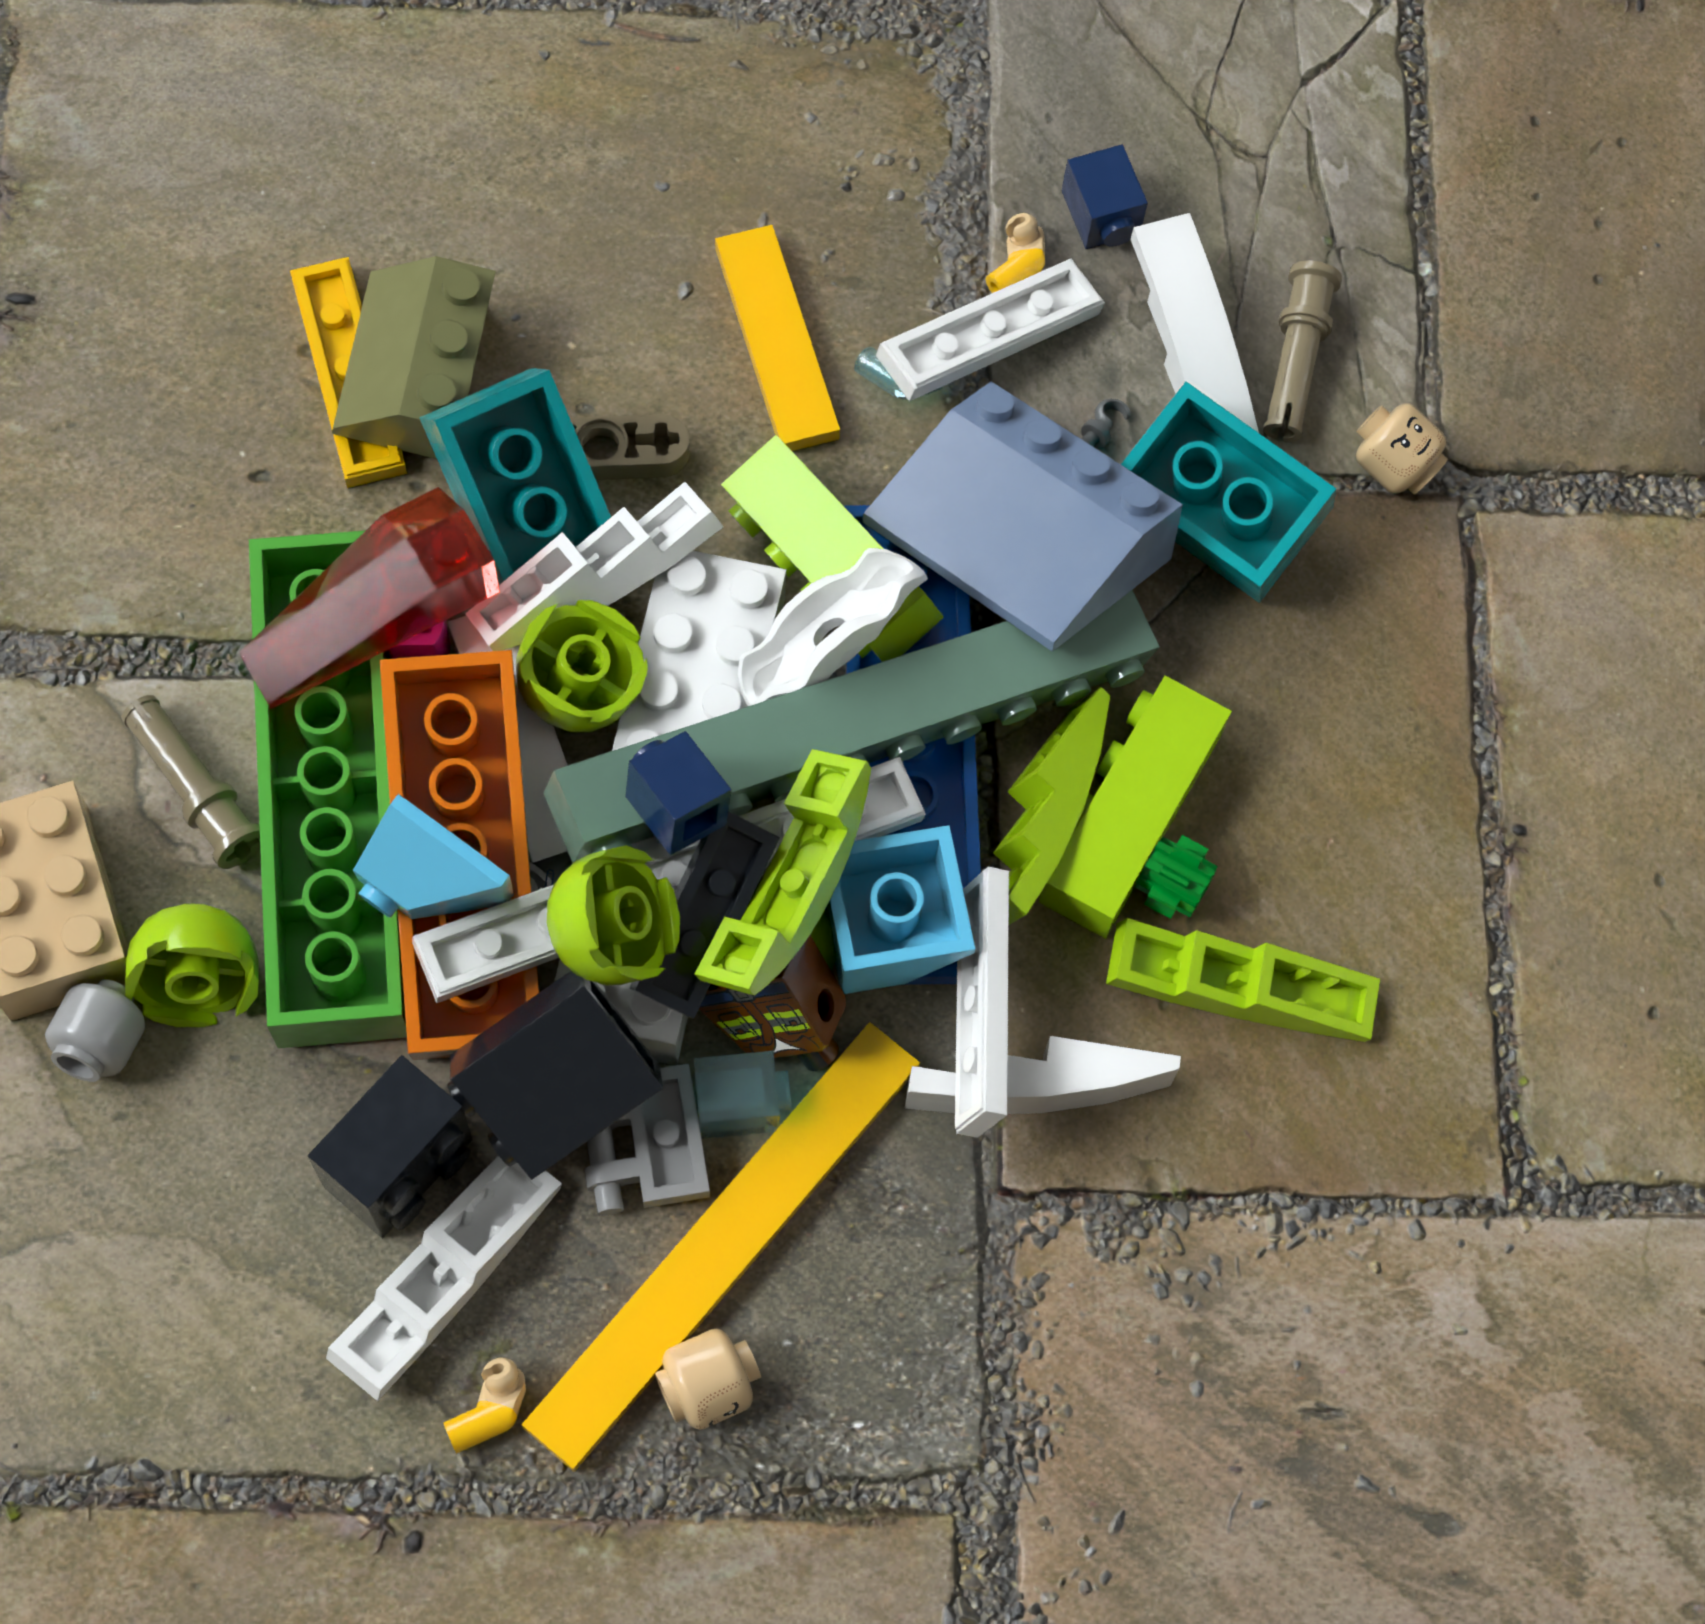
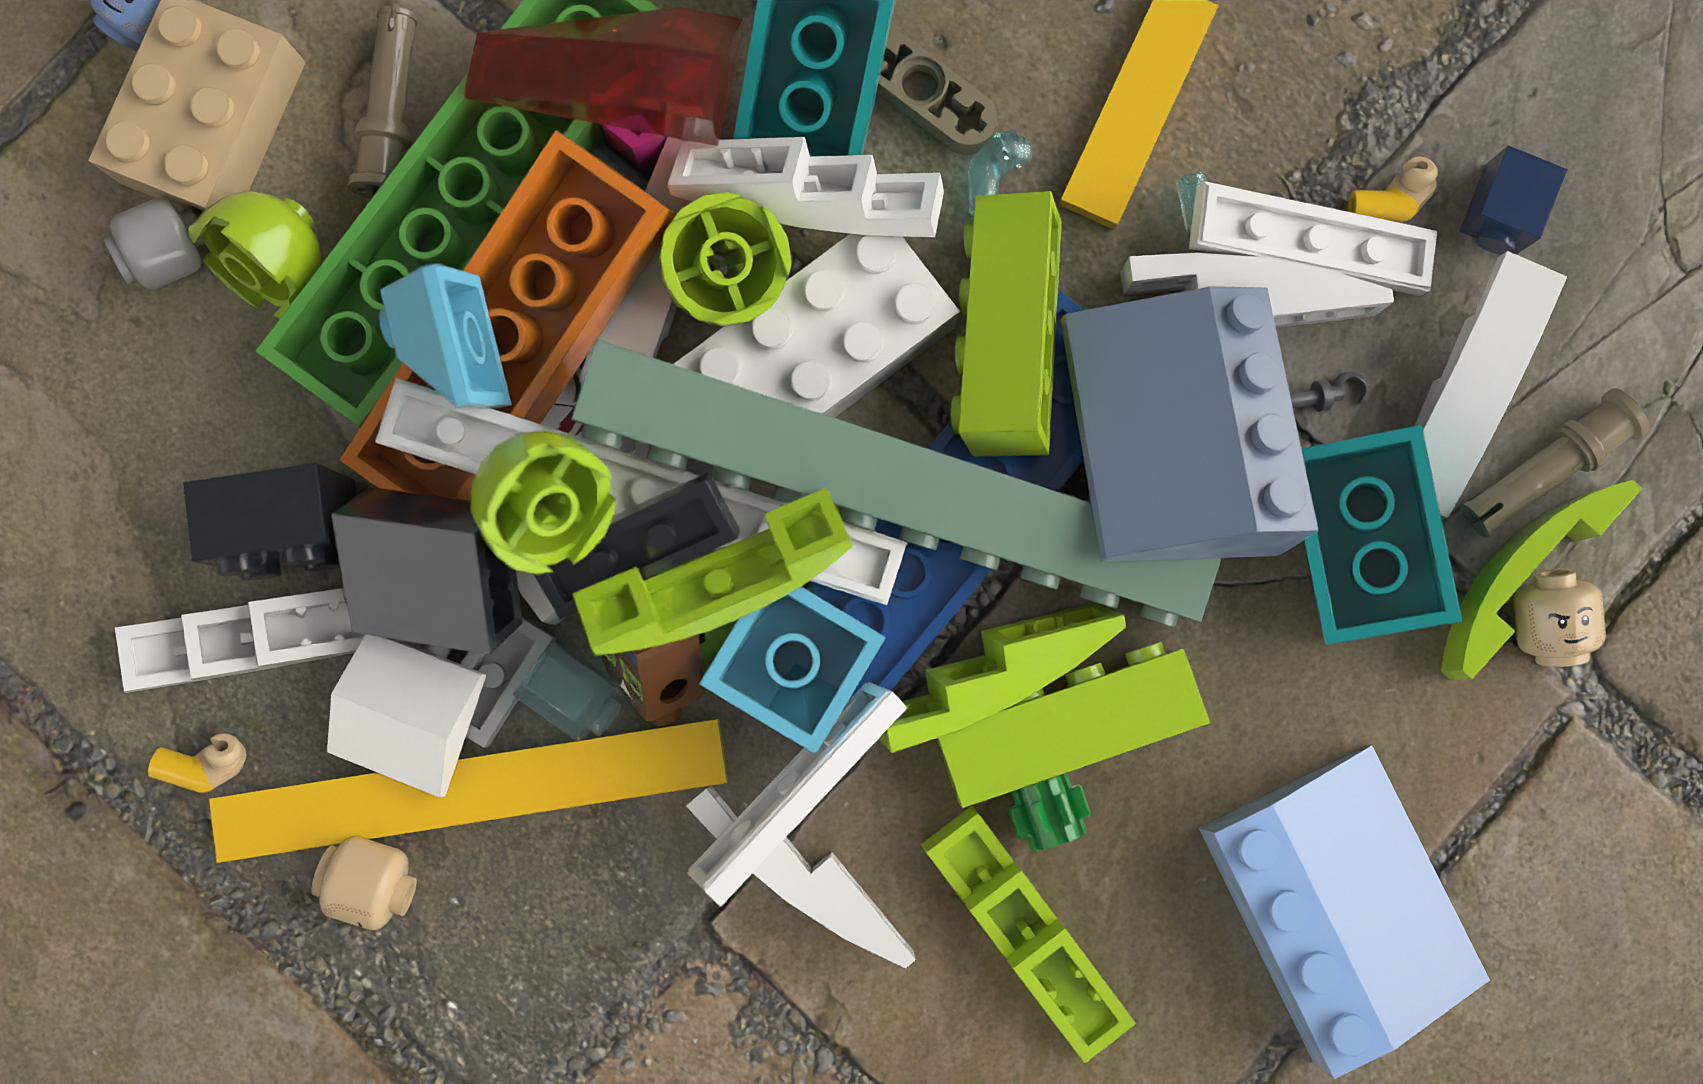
camera: 50 degrees right, 15 degrees up
dark blue brick [625,731,732,856] -> none
white piece [738,548,928,706] -> none
none -> white slope [327,634,487,798]
none -> clear light blue arm [968,130,1033,218]
none -> white slope [1120,253,1394,327]
none -> light blue slope [1199,745,1489,1079]
none -> lime slope [1441,480,1643,680]

